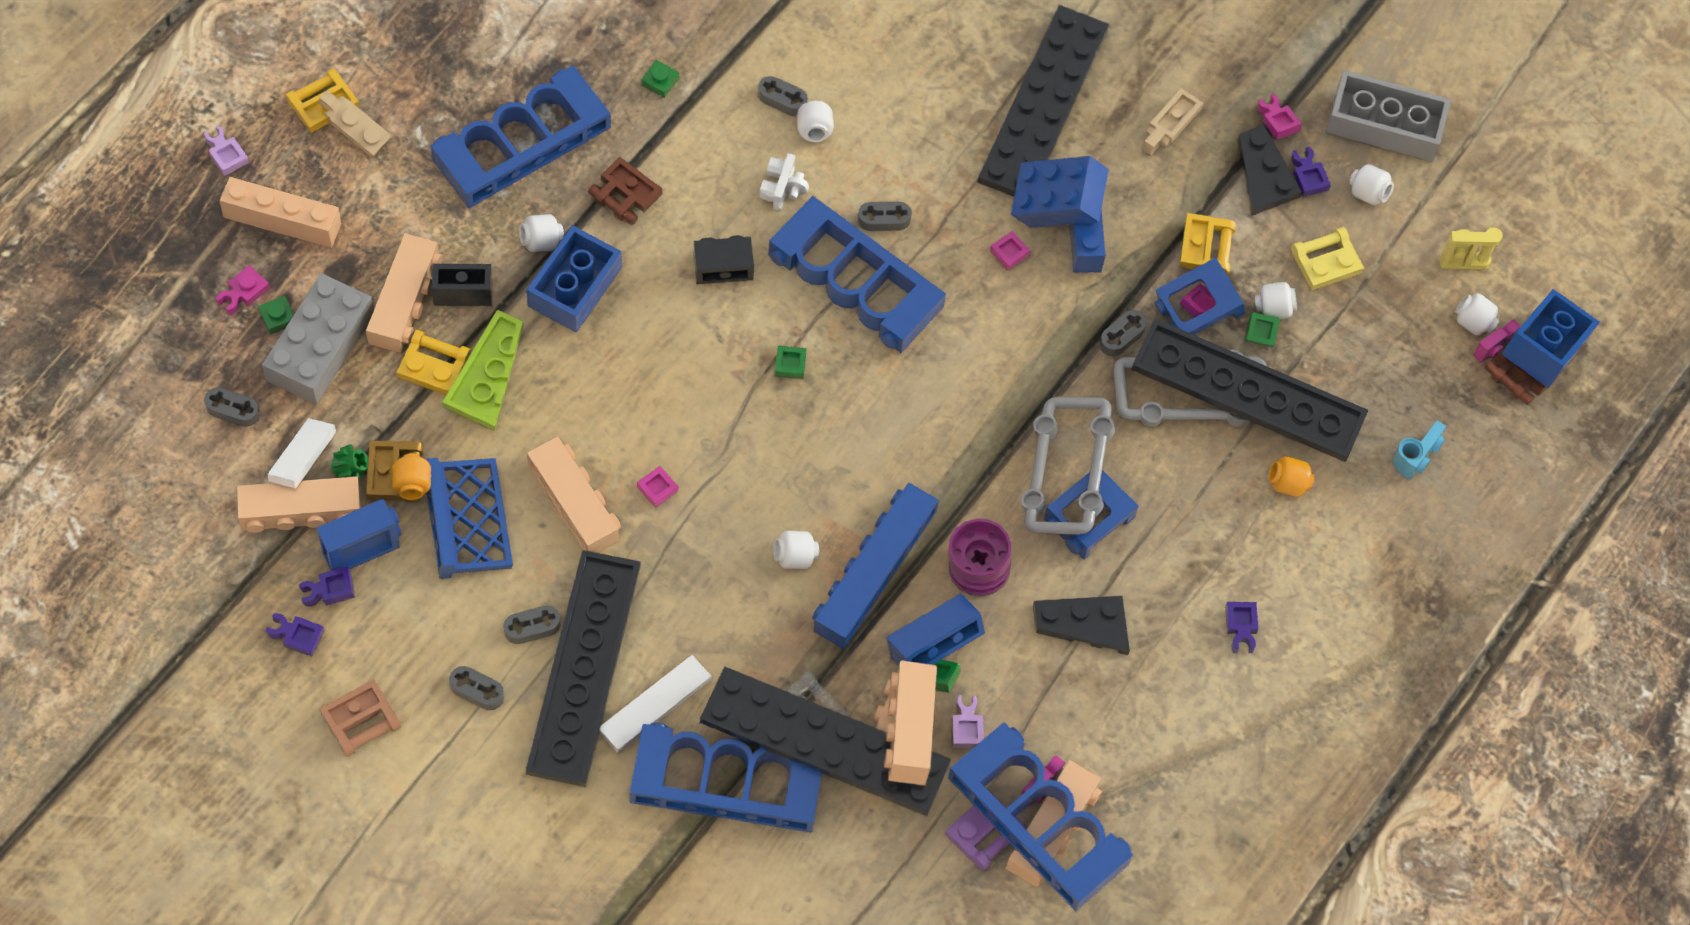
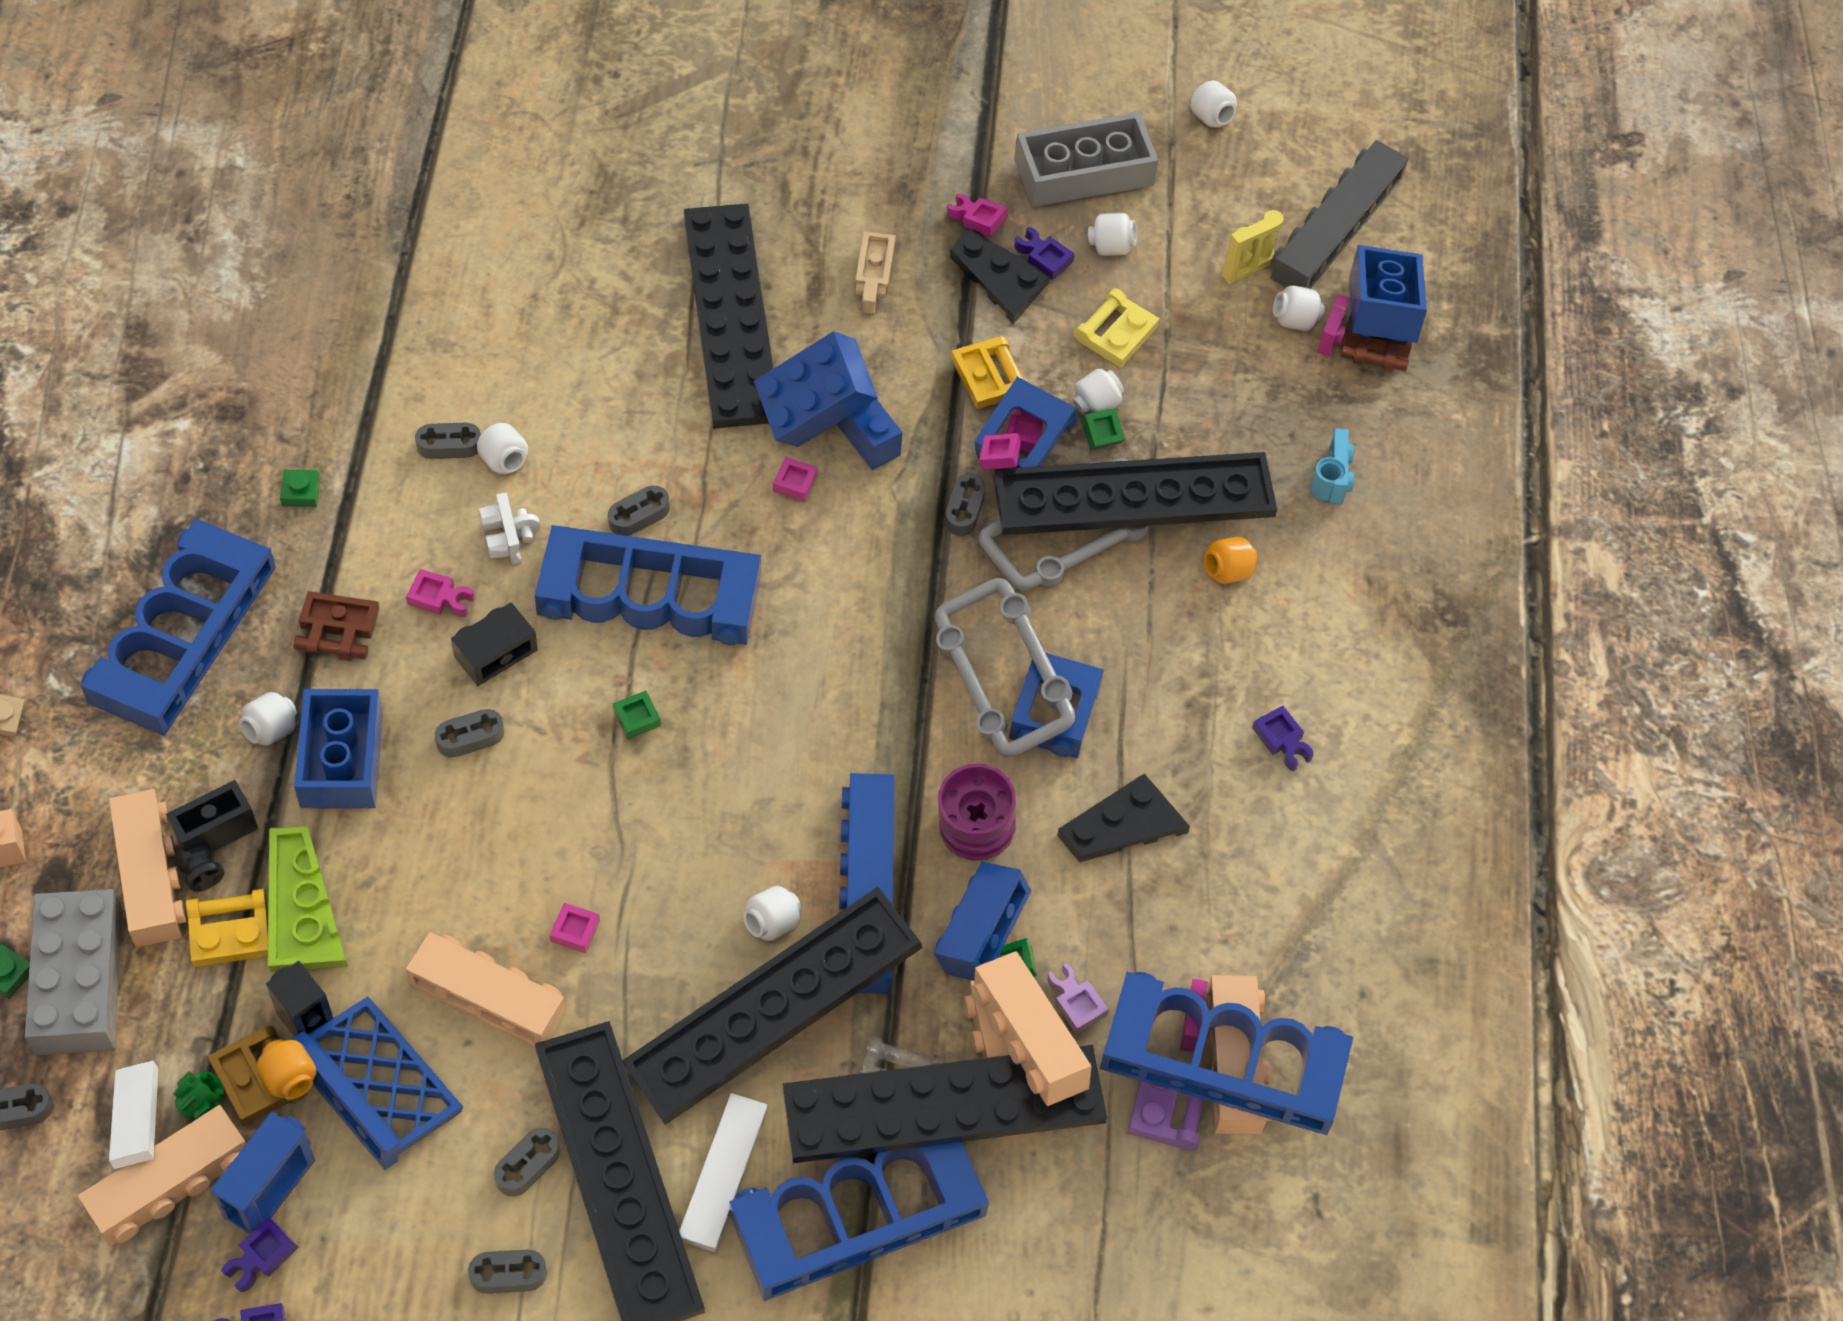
camera: 30 degrees left, 5 degrees down
none -> black wheel [177,845,225,892]
none -> black brick [265,961,333,1036]
none -> dark pink plate [406,569,475,617]
none -> dark grey beam [435,709,504,757]
none -> black plate [623,887,923,1125]
none -> dark pink plate [980,433,1021,470]
none -> white head [1190,80,1237,128]
none -> dark grey brick [1270,140,1409,289]

